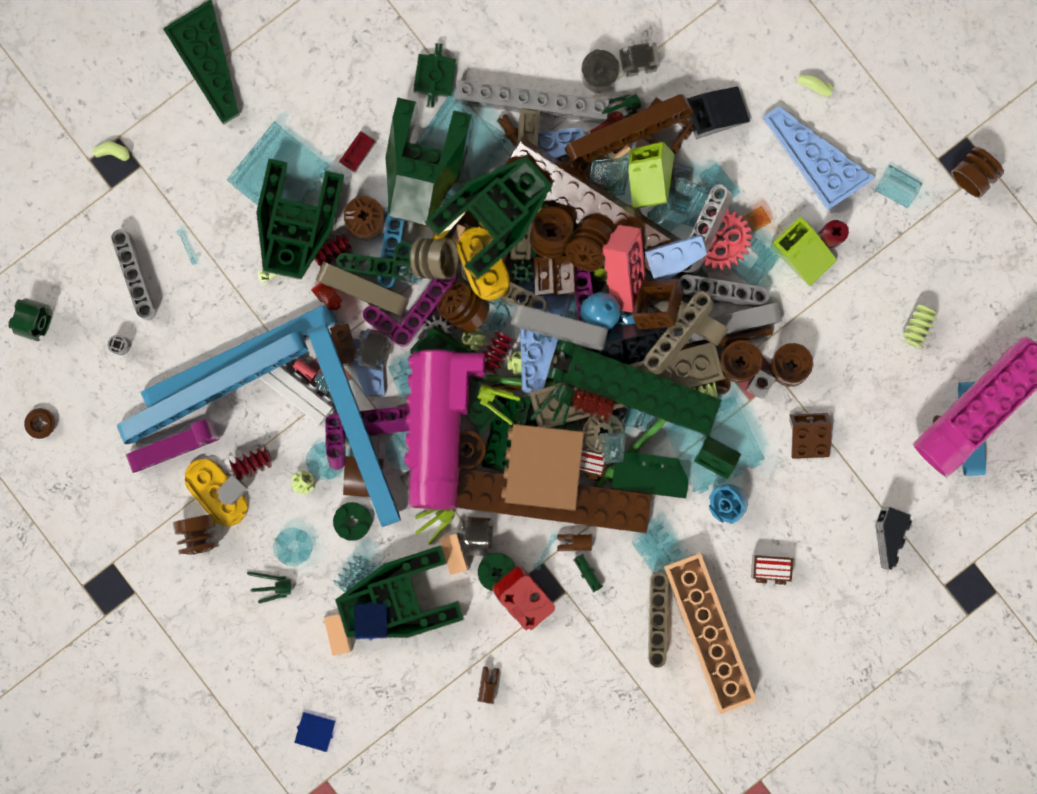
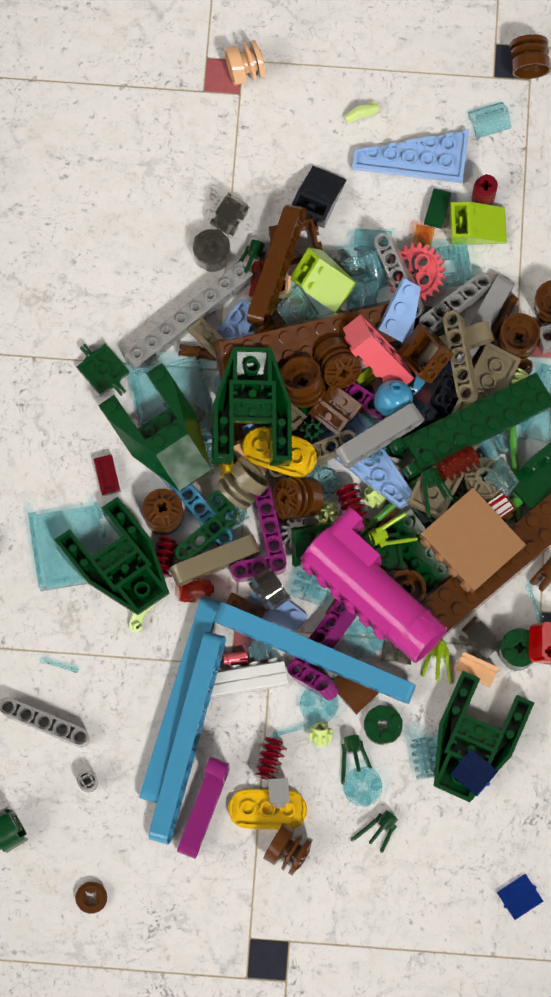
camera: 50 degrees left, 10 degrees down
light nougat panel [324,614,352,656] -> none
none -> clear light blue hinge [273,722,312,738]
none -> dark green plant [341,735,372,784]
none -> dark green slope [424,188,452,229]

